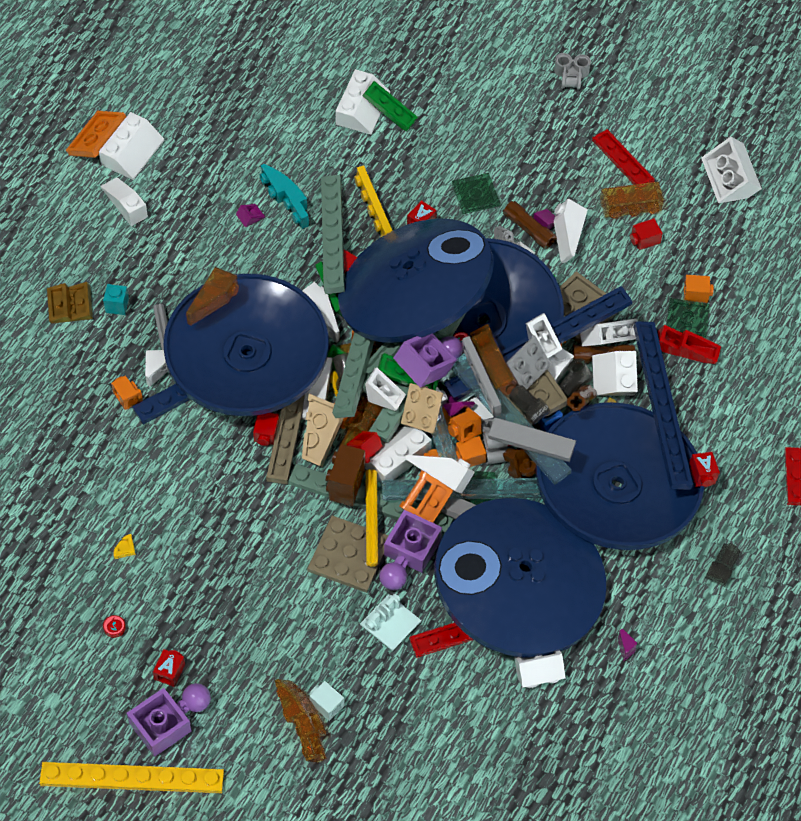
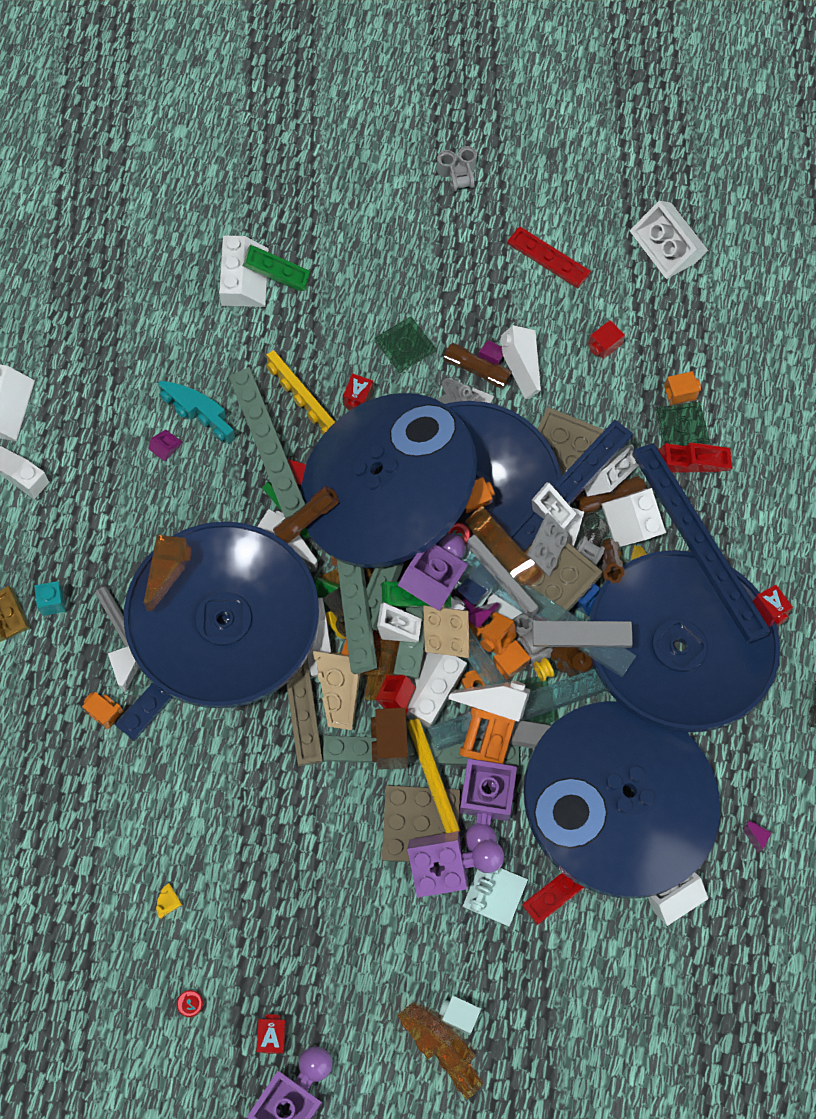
camera: 20 degrees left, 10 degrees up
red brick [253,413,279,446] -> none
clear smoke piece [509,385,550,425] -> none
clear orange brick [600,182,664,219] -> none
none -> reddish brown axle [273,486,340,544]
none -> medium lavender brick [407,831,504,898]
none -> orange brick [464,477,495,514]
none -> yellow bush [533,657,554,682]
none -> light grey bush [576,536,605,565]

